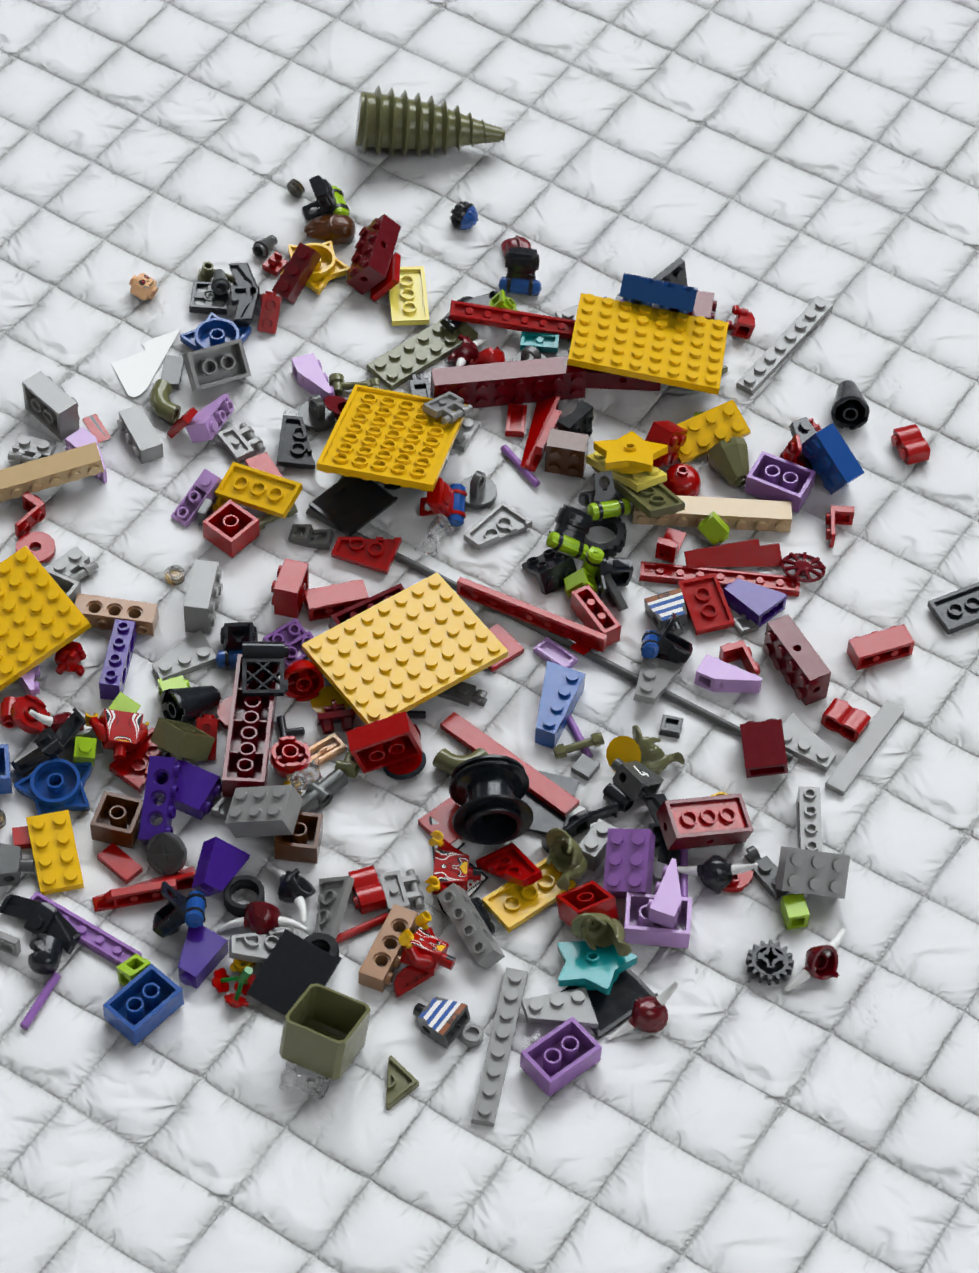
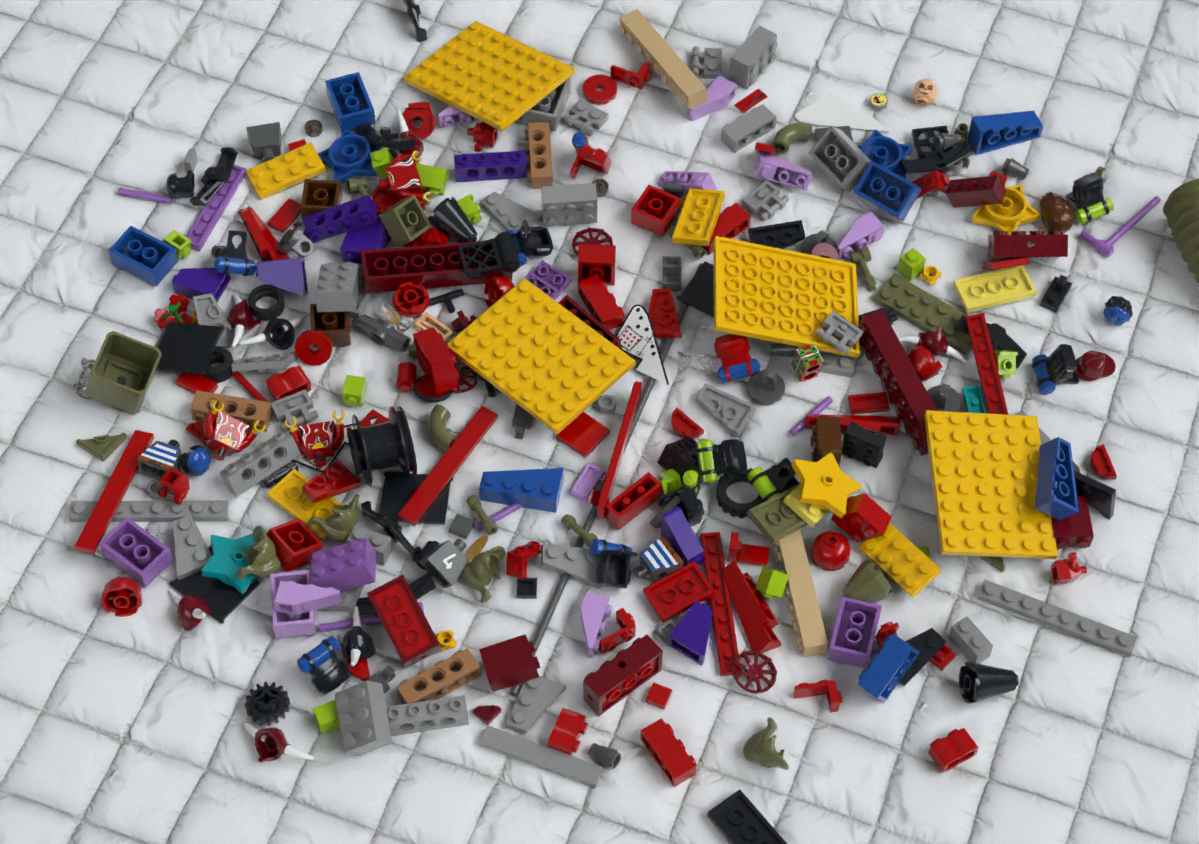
camera: 80 degrees right, 5 degrees up
none -> red tile [75,430,154,554]
none -> red cylinder [101,577,142,617]
none -> red piece [157,467,190,505]
none -> red tile [176,373,218,394]
none -> blue piece [179,445,211,476]
none -> red tile [295,330,333,366]
none -> black piece [297,636,350,695]
none -> lime brick [342,375,367,406]
none -> olive brick [347,178,373,200]
none -> red brick [396,362,417,392]
none -> medium nougat brick [396,648,481,704]
none -> dark red tile [472,705,502,726]
none -> red bracket [506,541,542,580]
none -> olive bar [561,514,599,547]
none -> red piece [570,132,611,179]
none -> dark red wheel [572,227,613,256]
none -> dark grey cone [589,743,621,769]
none -> white sticker [616,304,669,385]
none -> red tile [645,682,672,709]
none -> dark purple slope [661,506,704,566]
none -> red plate [671,407,704,438]
none -> olive piece [743,717,789,770]
none -> piece [791,344,823,382]
none -> blue brick [853,160,921,221]
none -> tile [870,93,888,110]
none -> lime brick [898,248,926,281]
none -> yellow plate [919,266,941,285]
none -> light grey brick [948,616,993,664]
none -> blue wedge [967,111,1043,155]
none -> black hinge [1040,275,1072,313]
none -> medium lavender bar [1080,196,1161,257]
none -> red plate [1090,444,1117,479]

